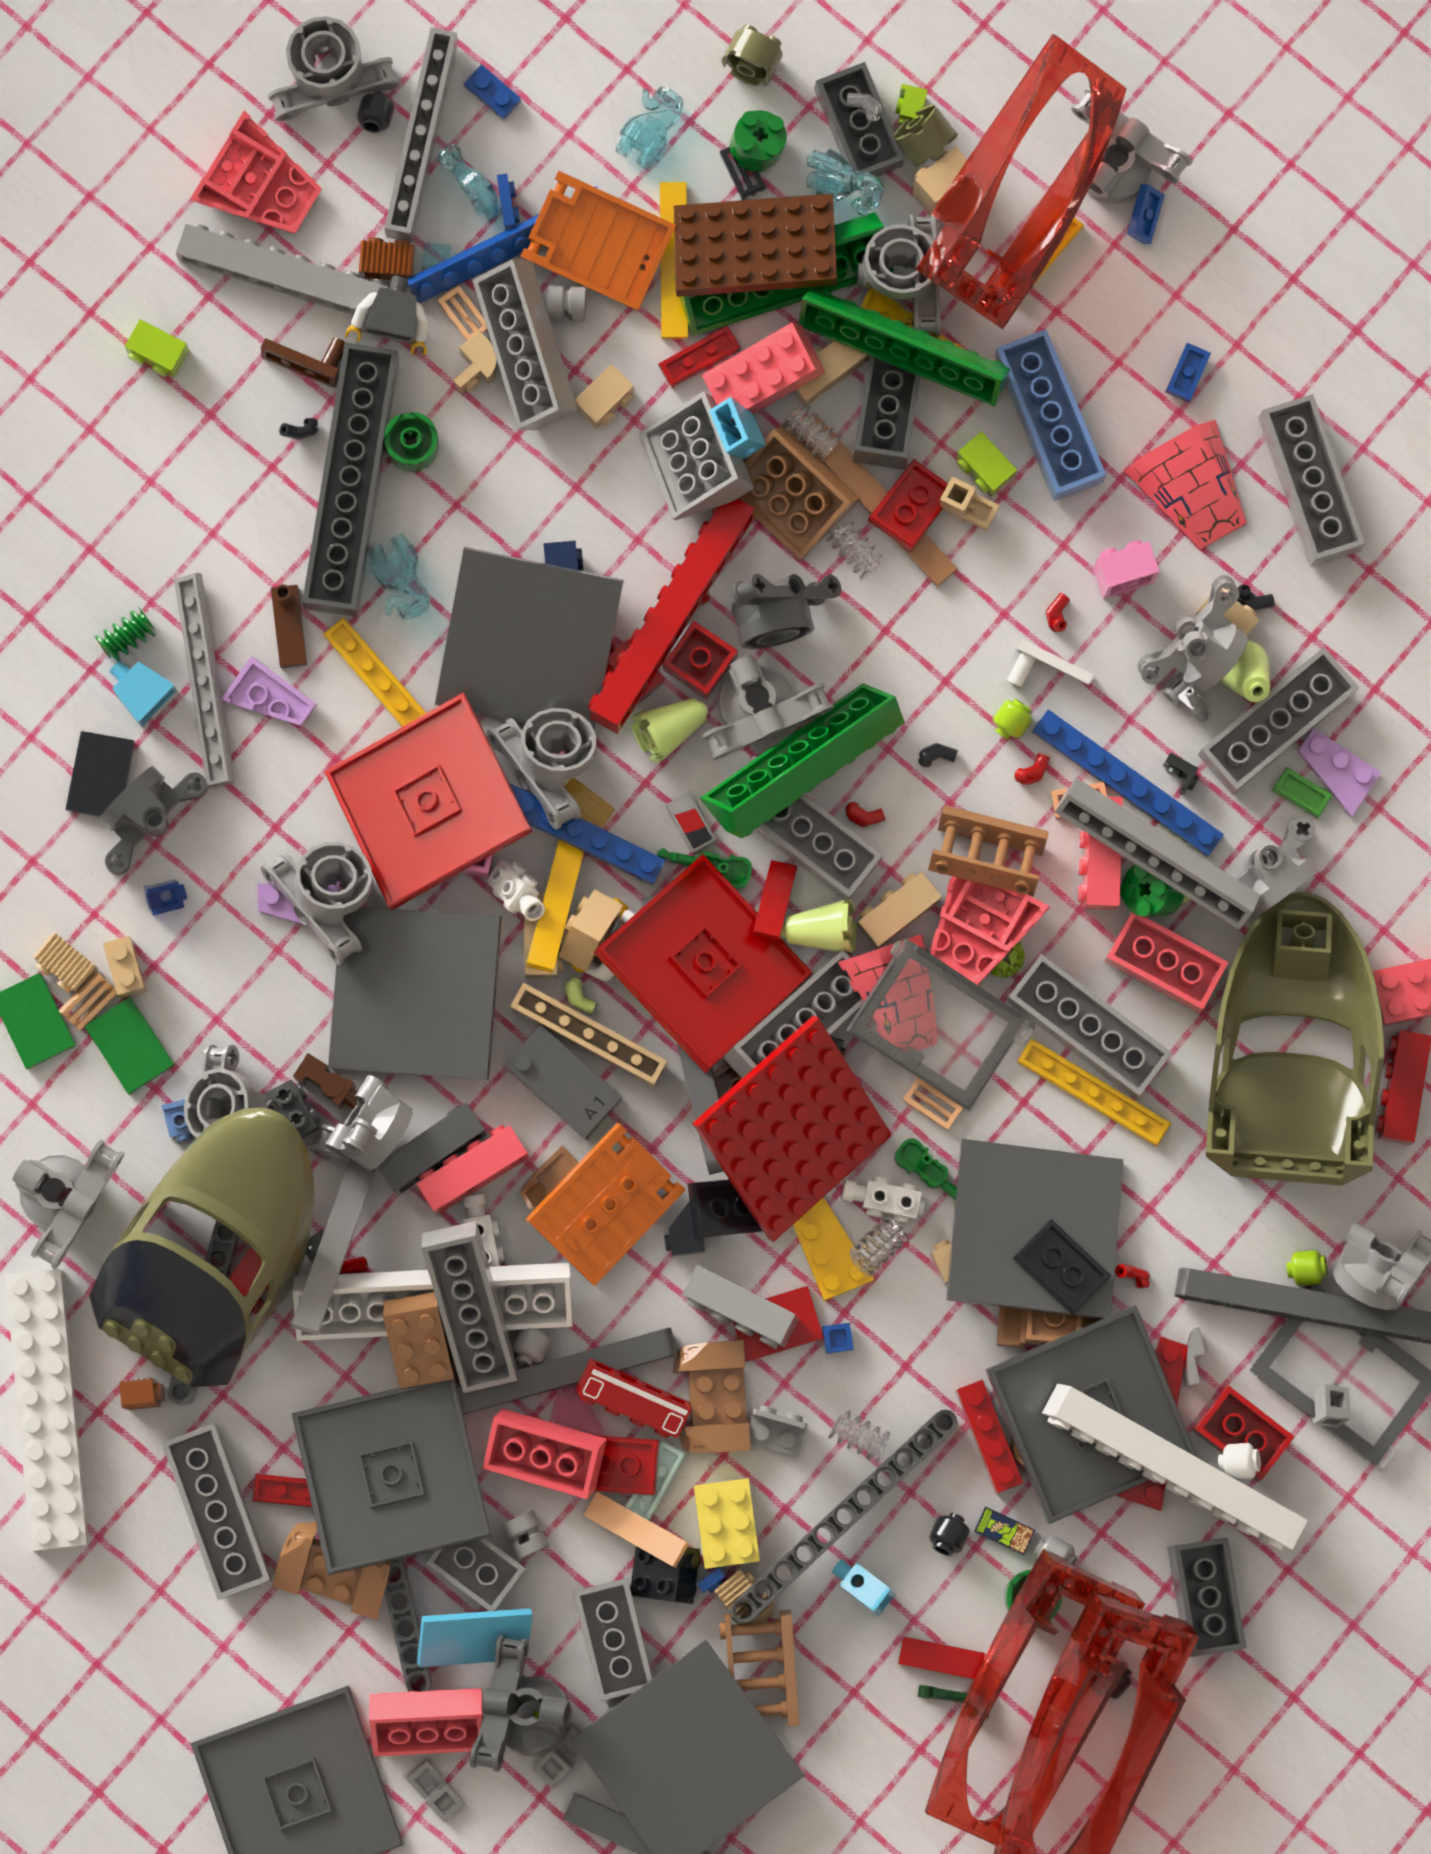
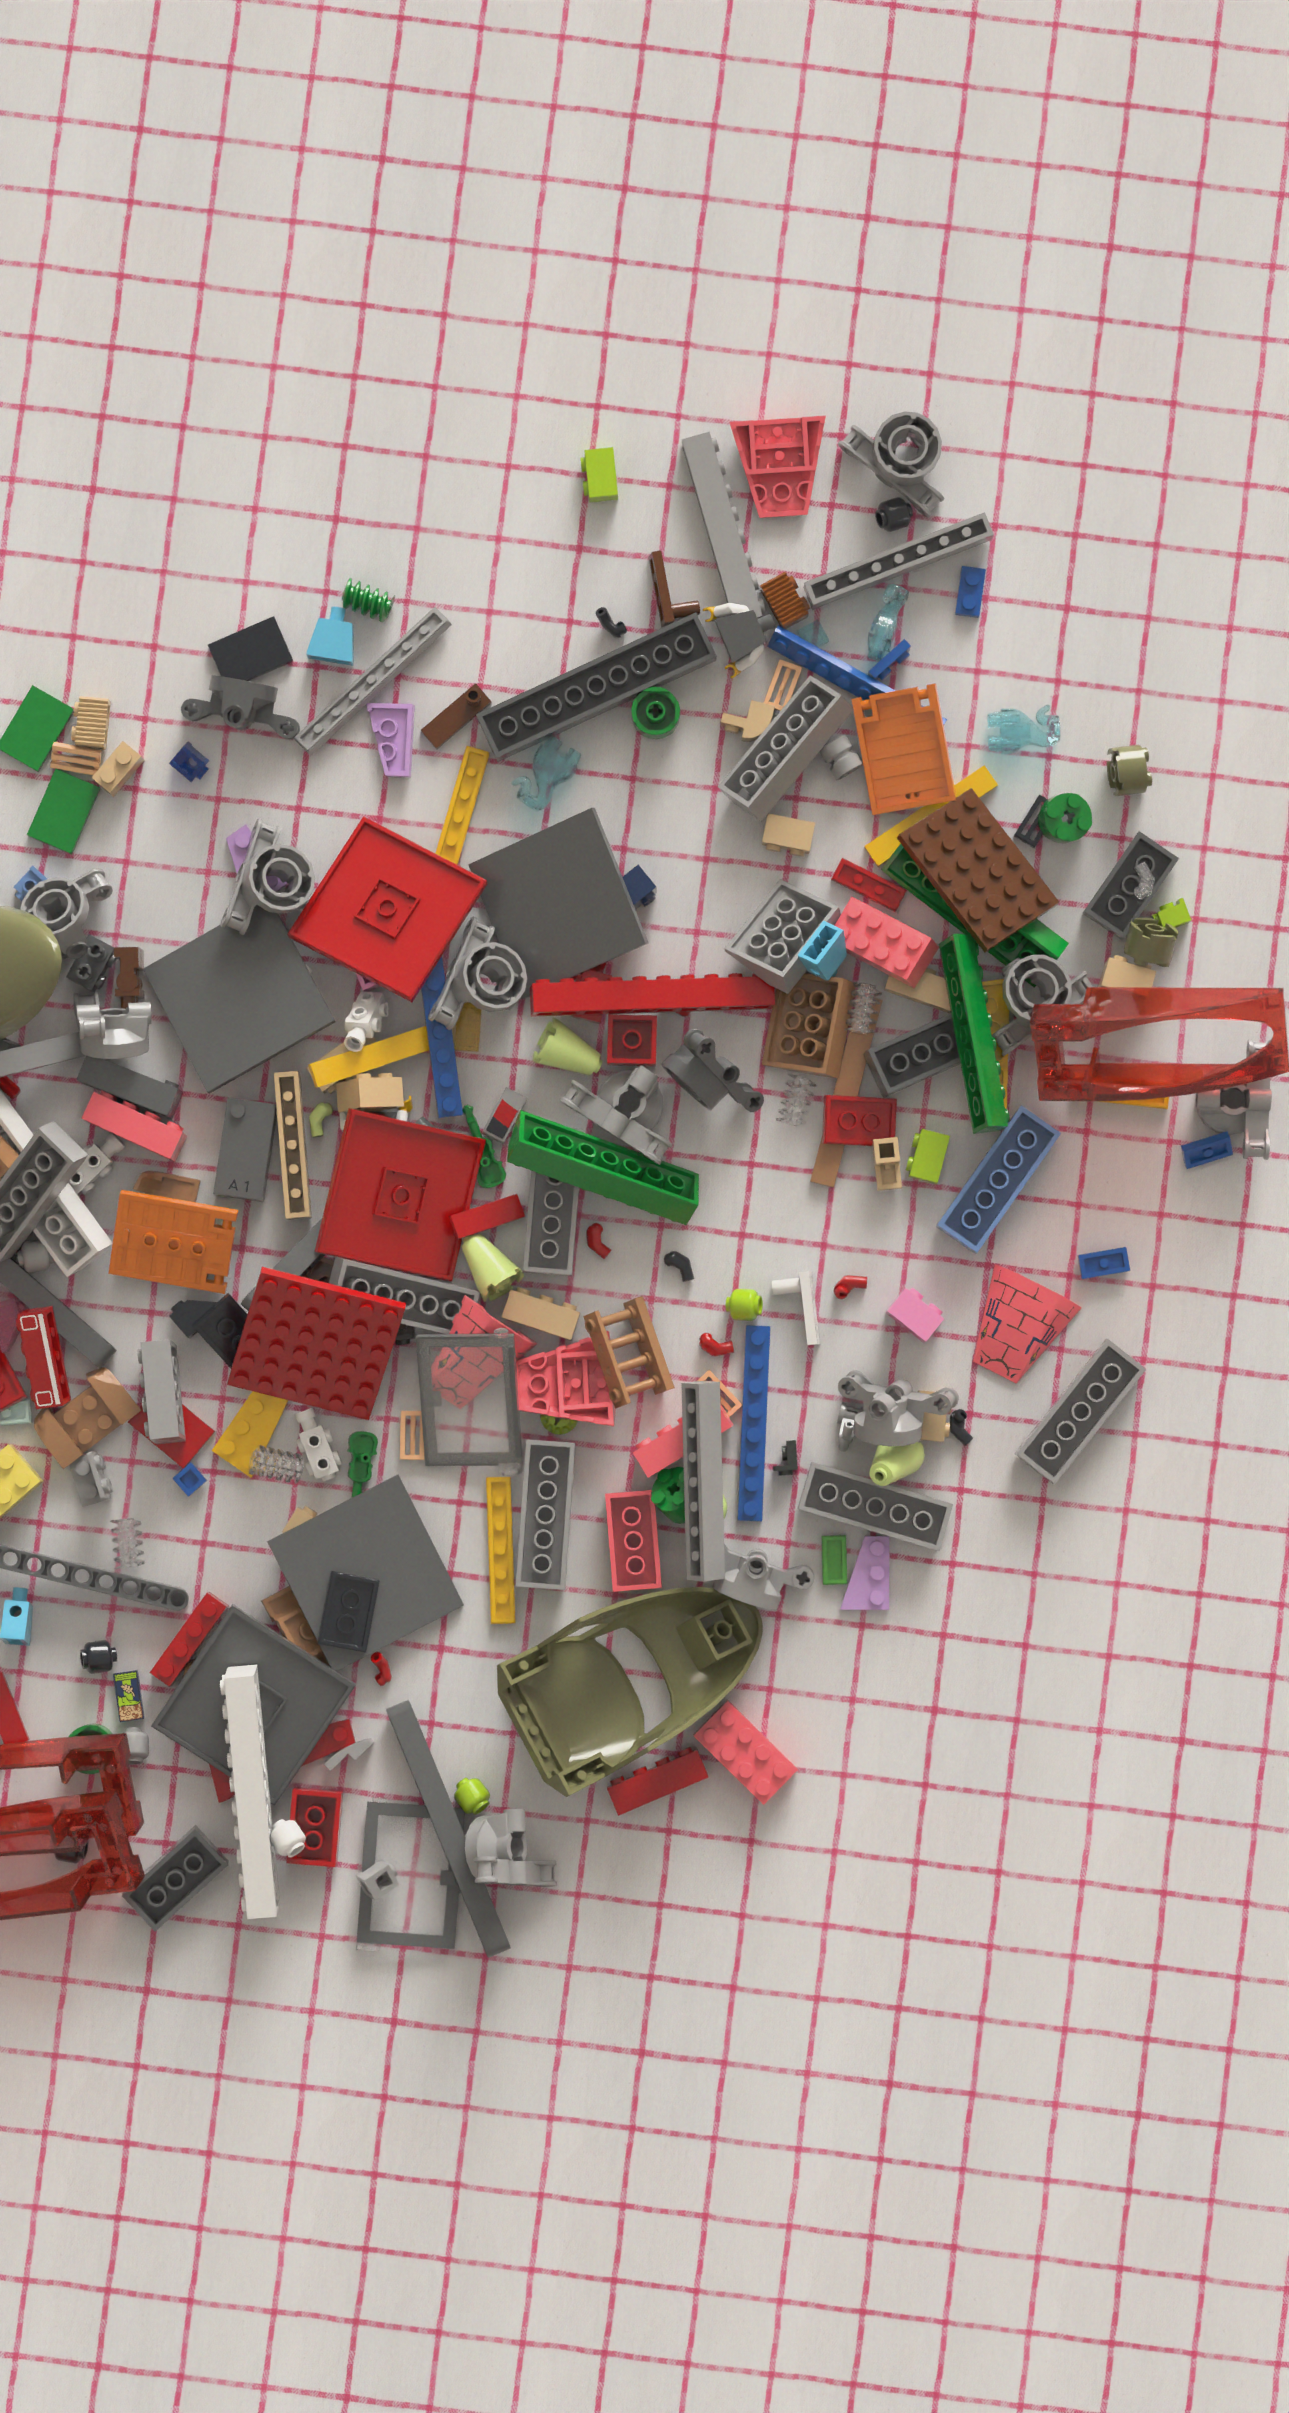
camera: 65 degrees right, 5 degrees up
clear light blue hips [807,149,884,217] -> none

